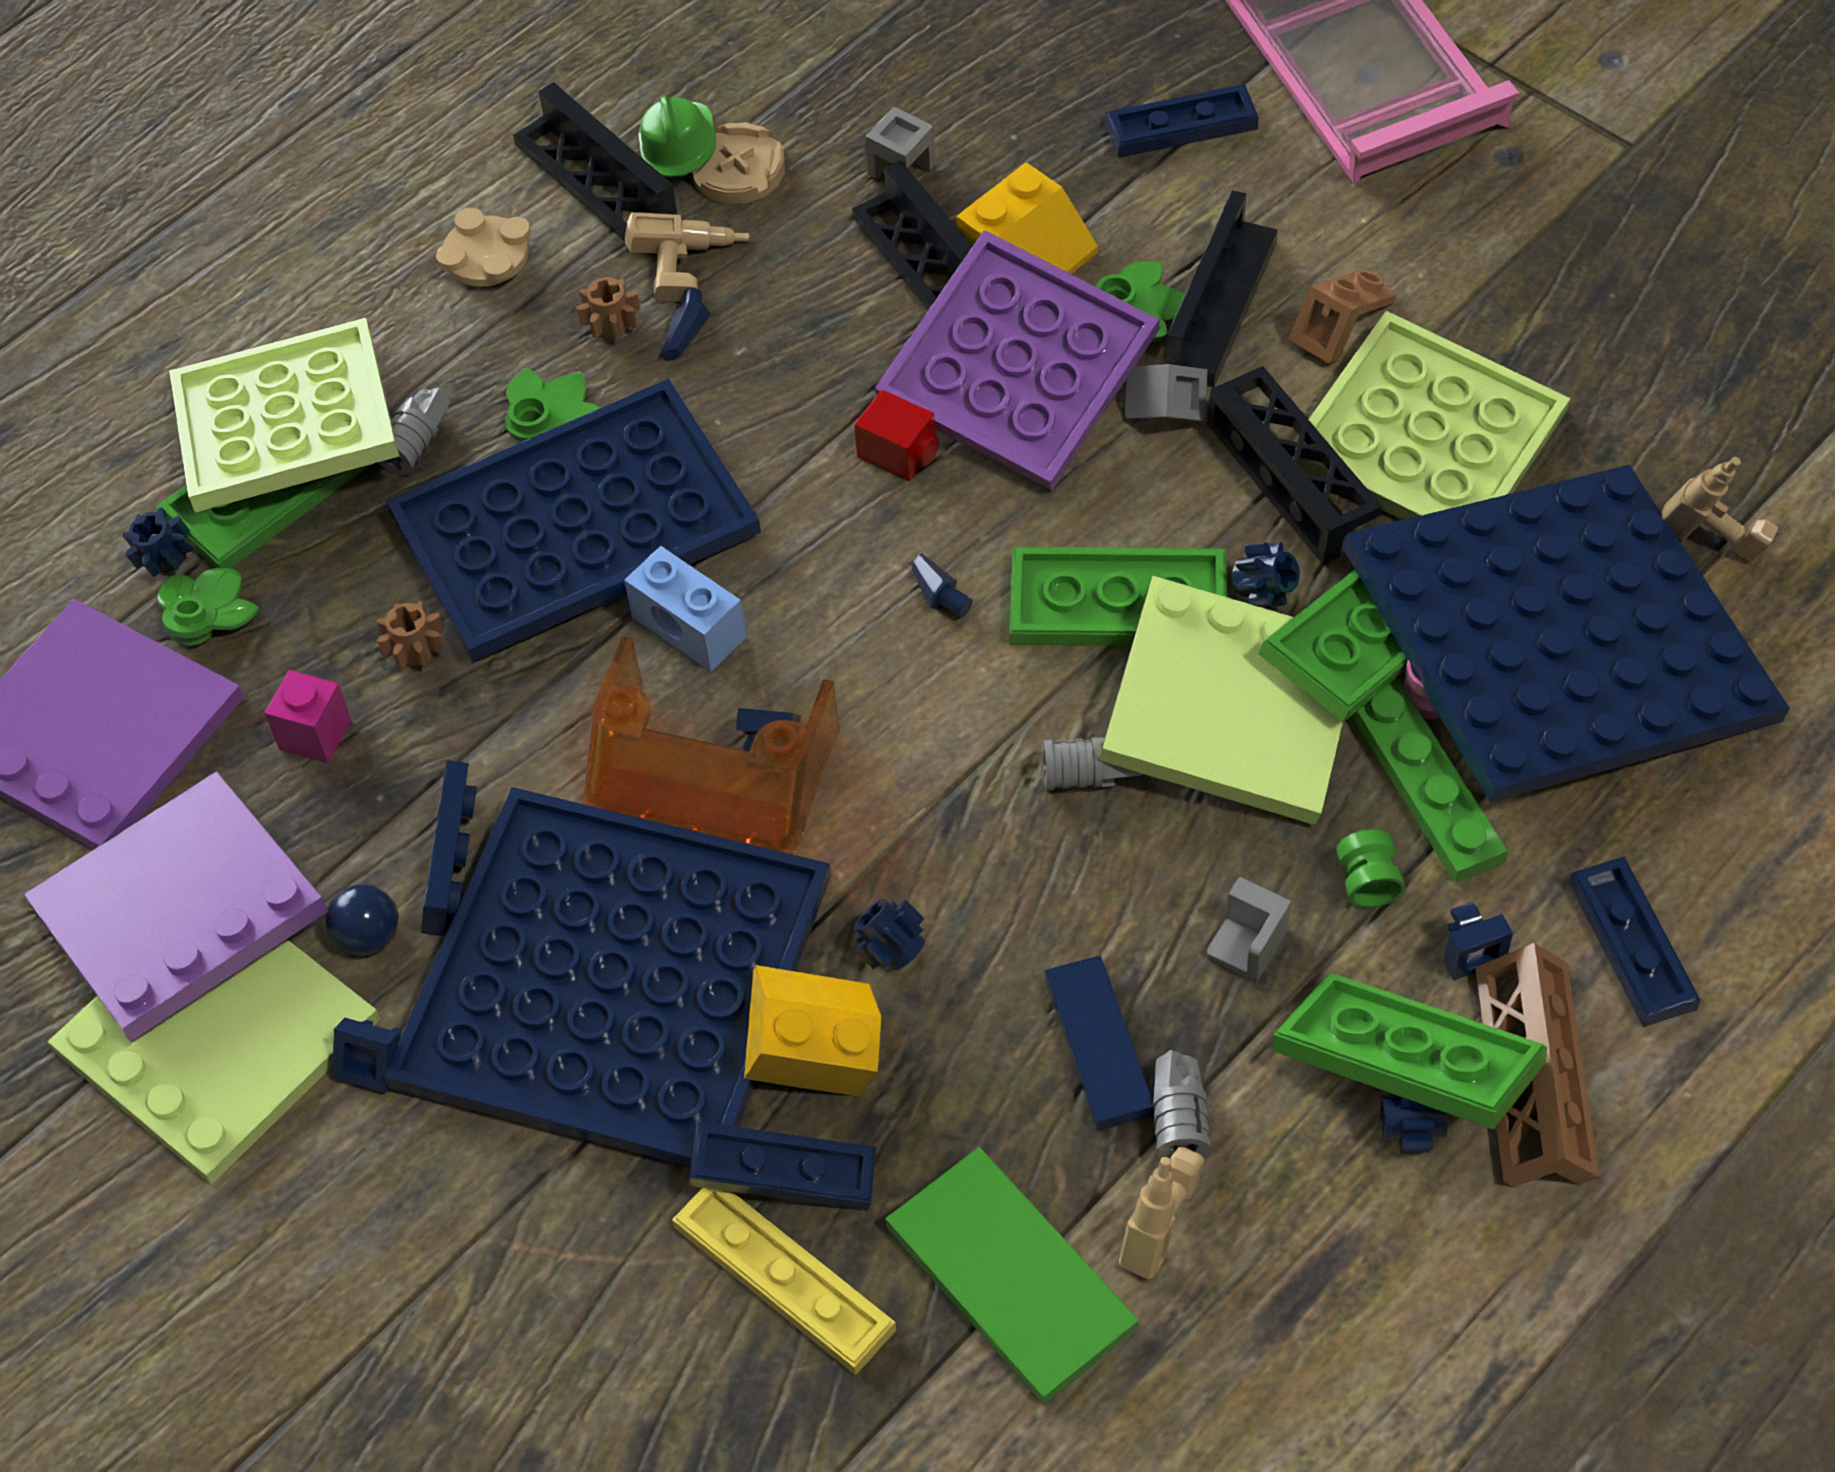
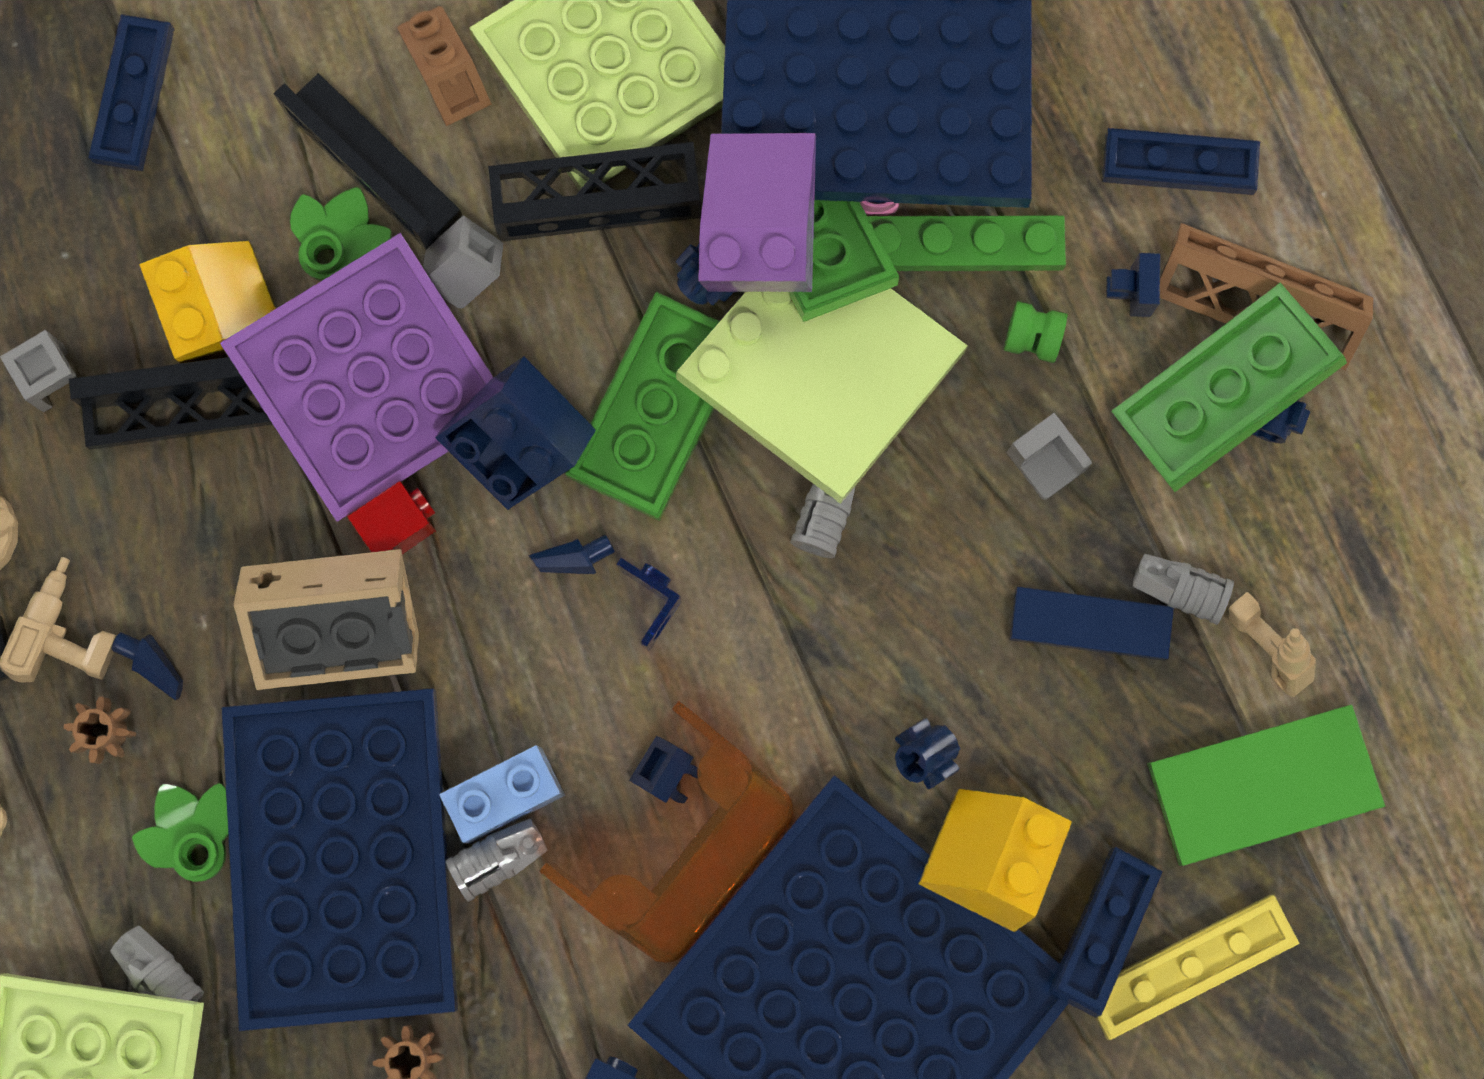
camera: 70 degrees left, 25 degrees up
none -> piece [233,549,419,690]
none -> dark blue slope [435,356,596,510]
none -> light grey hinge [445,819,547,902]
none -> clear blue bracket [616,558,682,651]
none -> medium lavender slope [698,133,816,292]

